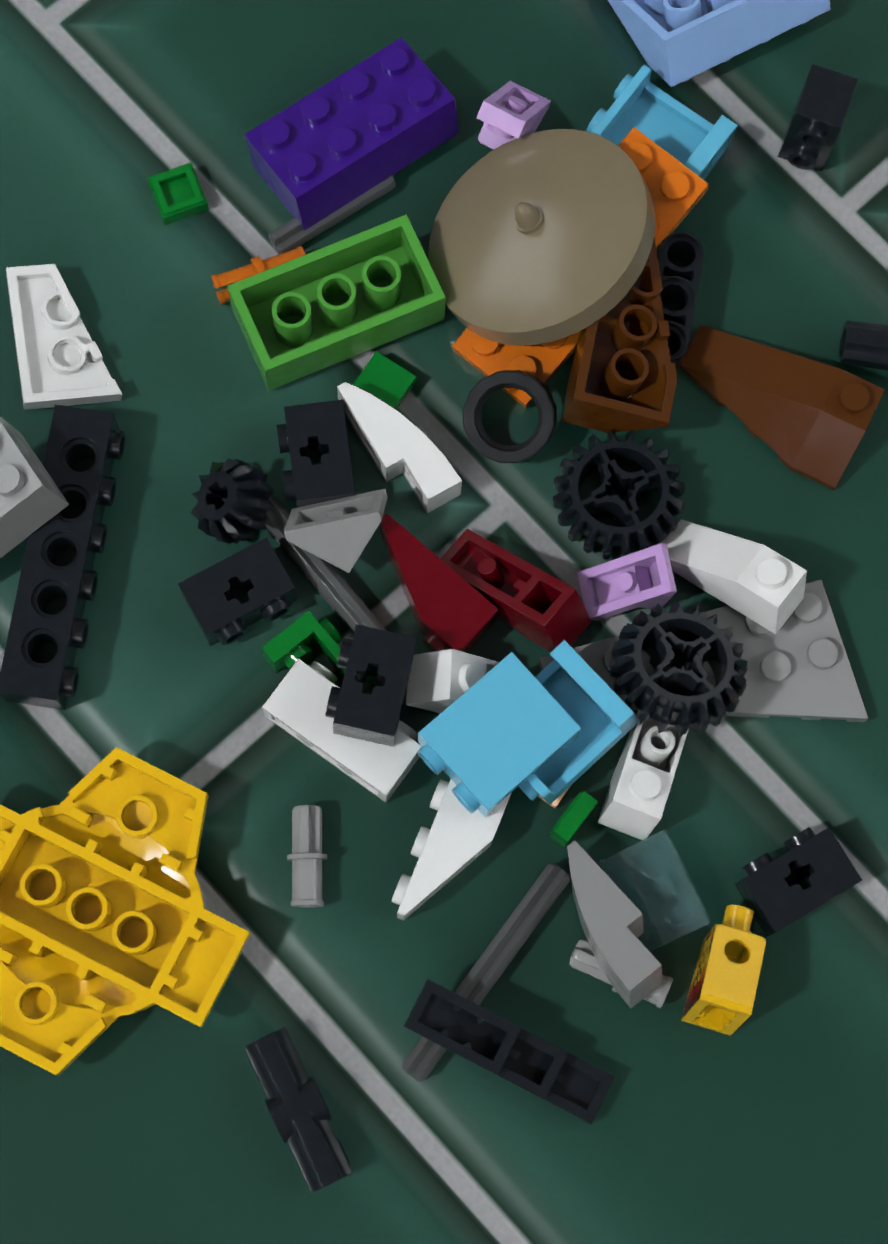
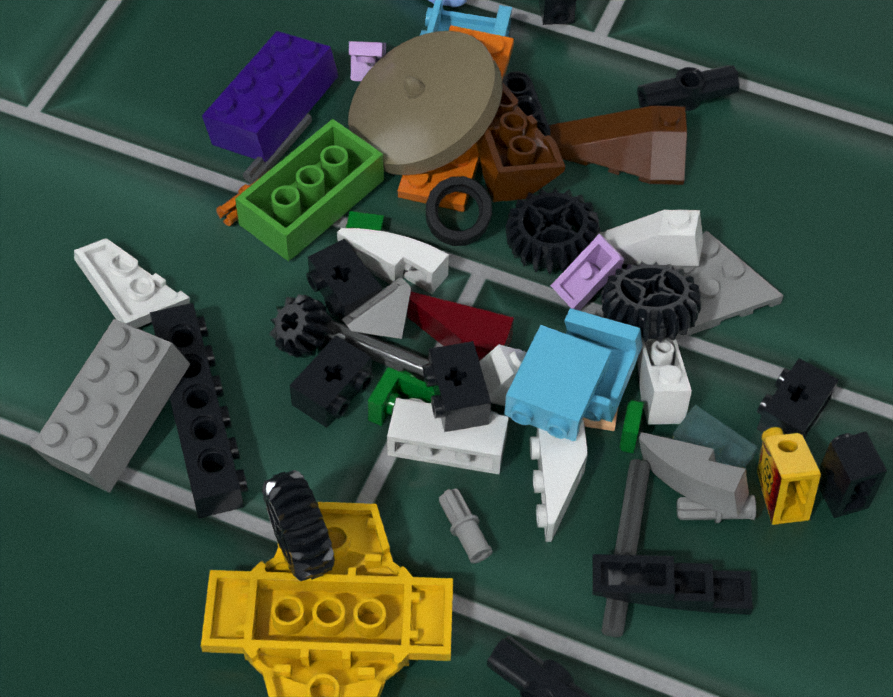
camera: 20 degrees left, 20 degrees down
green tile [147,162,209,225] -> none
dark red slope [441,529,591,652] -> none
none -> black gear [262,470,335,582]
none -> black brick [818,431,887,518]

